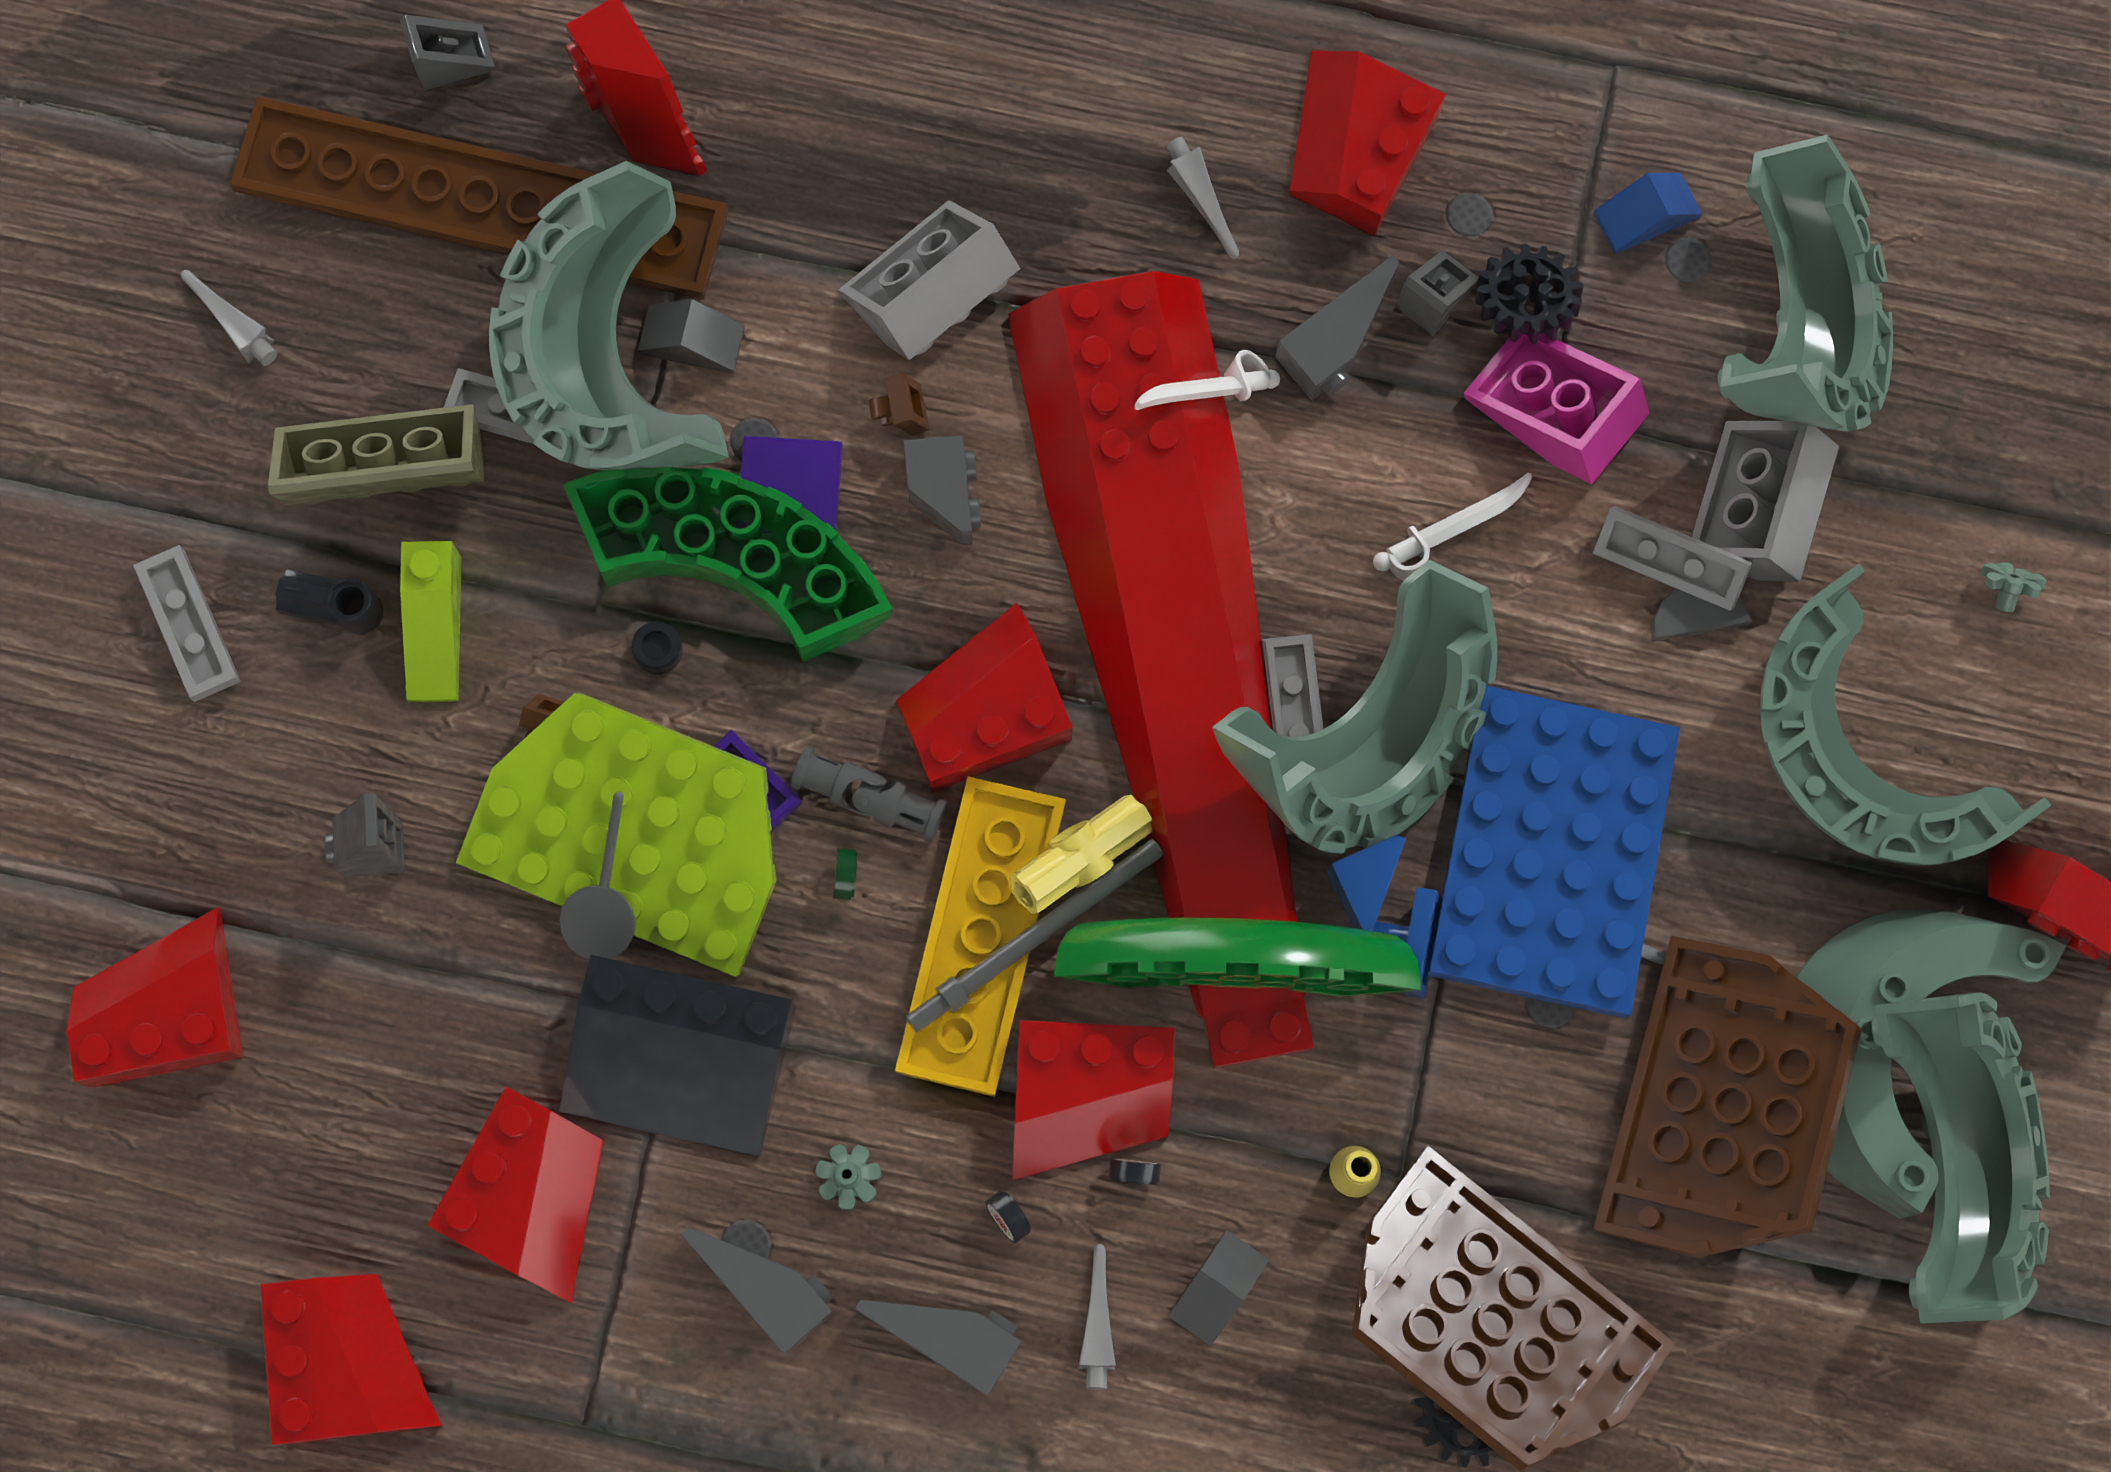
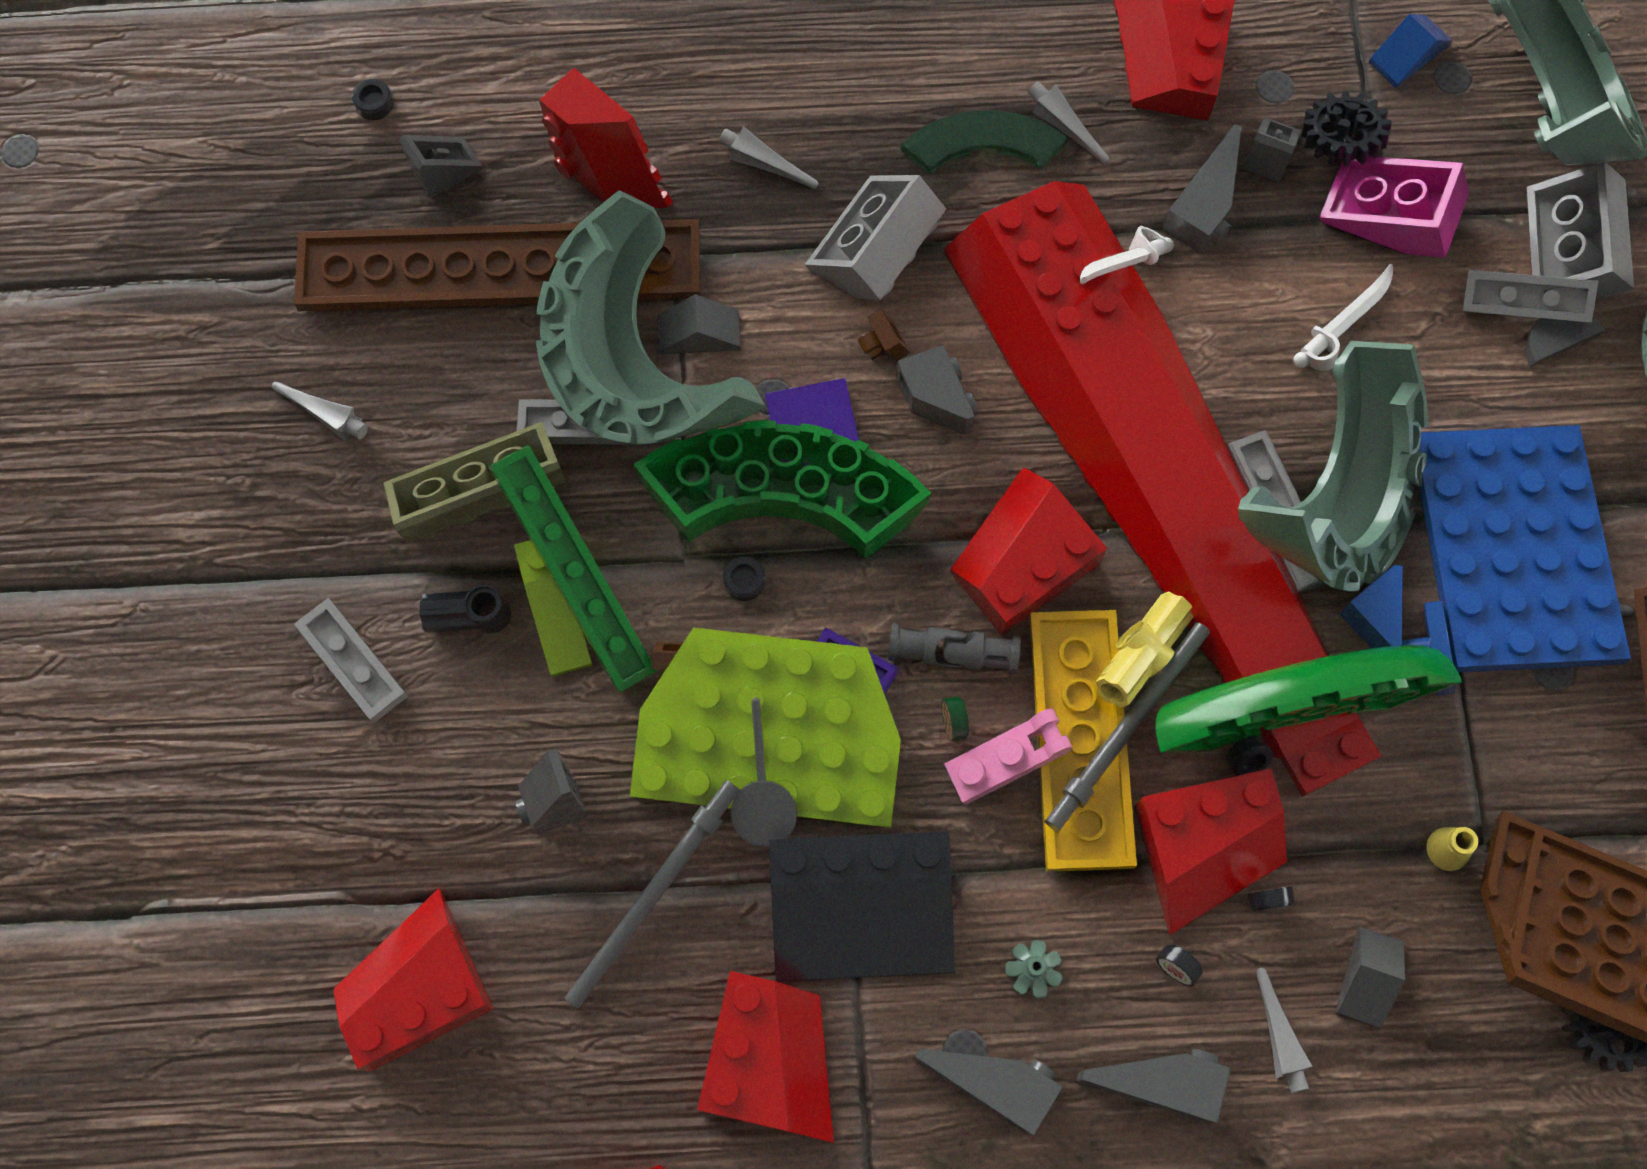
camera: 10 degrees left, 5 degrees down
none -> green plate [488,445,657,693]
none -> dark grey bar [565,779,740,1009]
none -> light grey piece [719,126,818,189]
none -> clear green tile [901,110,1068,174]
none -> bright pink plate [944,708,1073,805]
none -> black tile [1226,736,1273,776]

